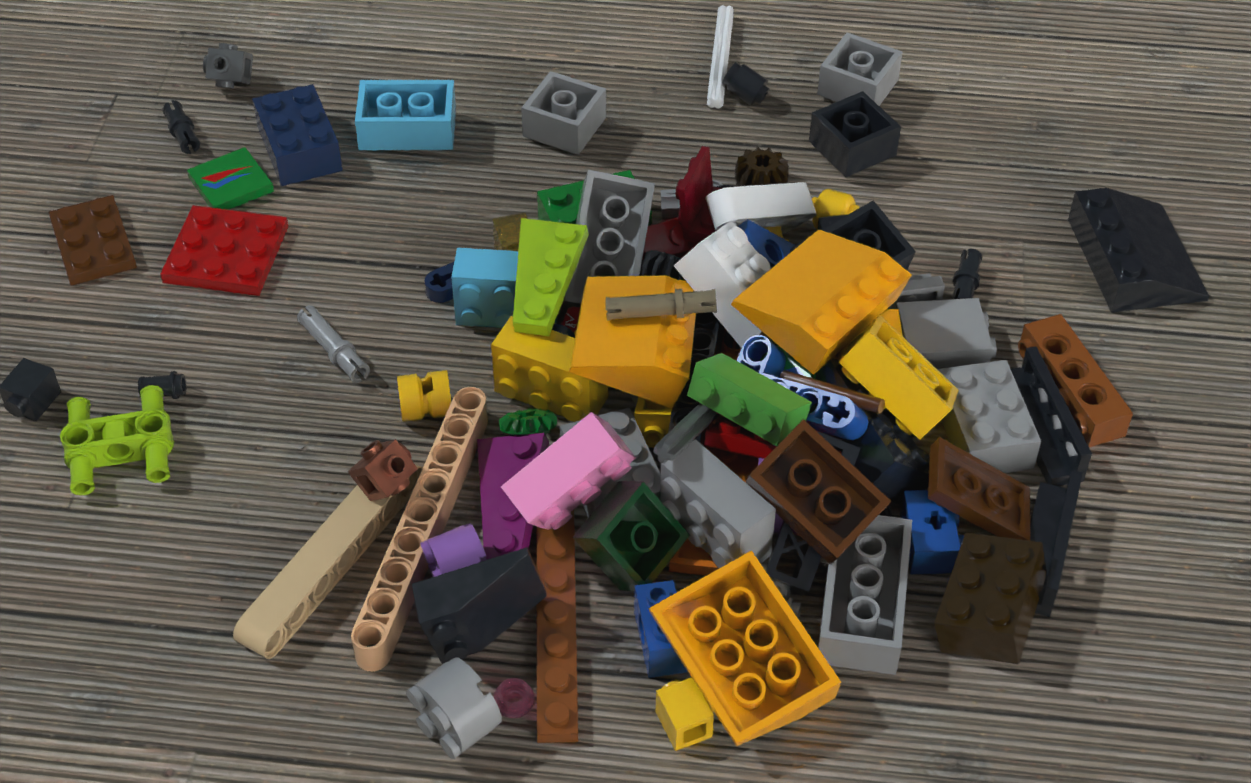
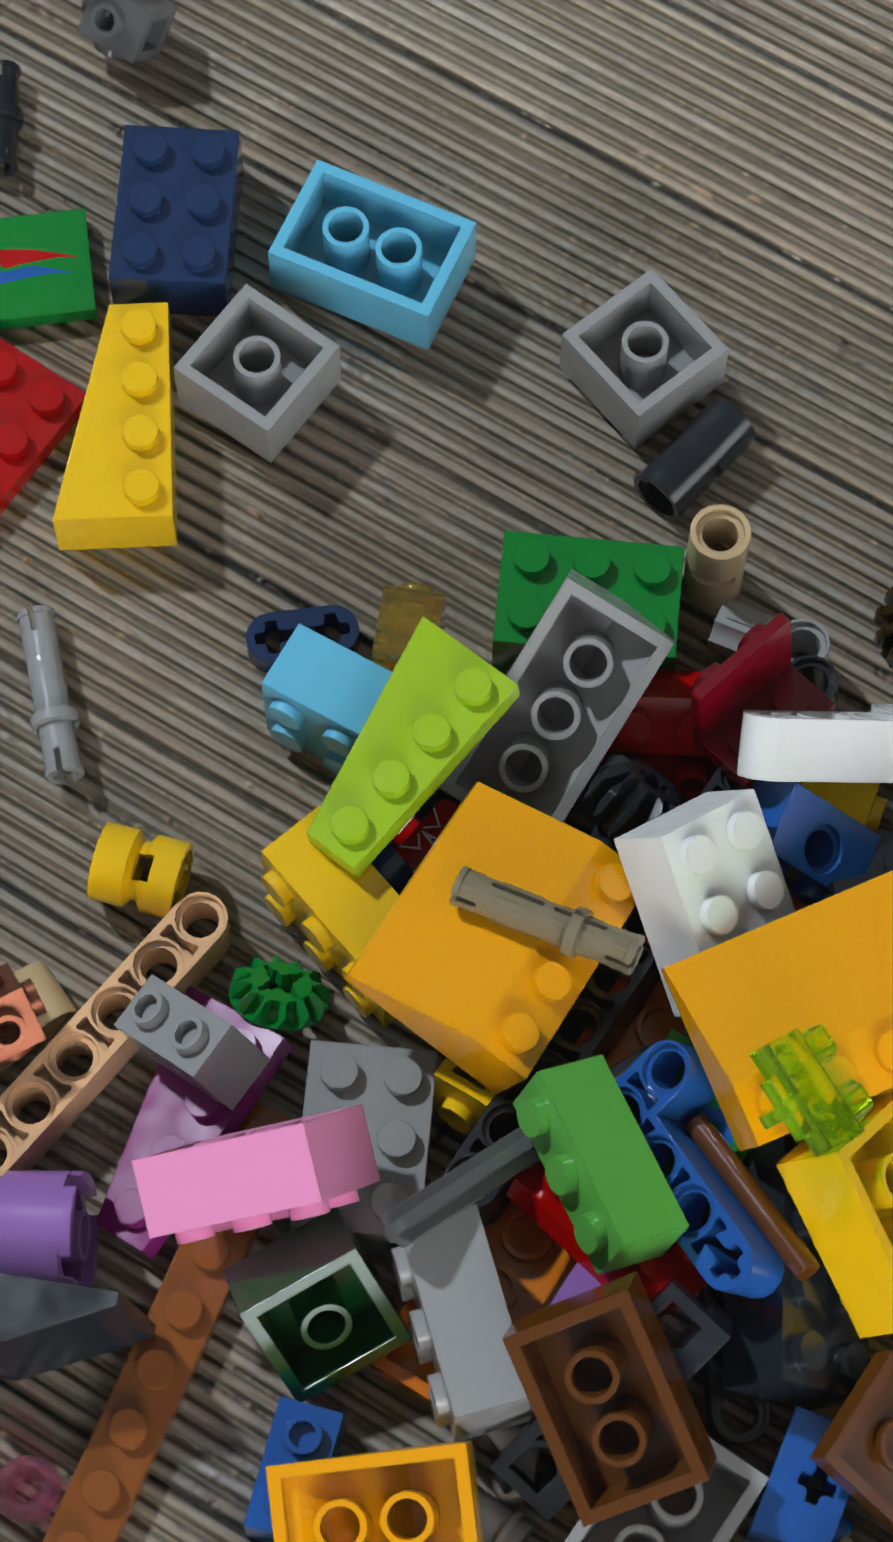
camera: 25 degrees right, 20 degrees up
none -> yellow wedge [52,302,178,551]
none -> light grey brick [114,974,270,1111]
none -> light grey brick [173,284,342,463]
none -> black pin [634,398,756,521]
none -> tan pin [682,504,751,609]
none -> clear neon green hips [750,1025,874,1157]

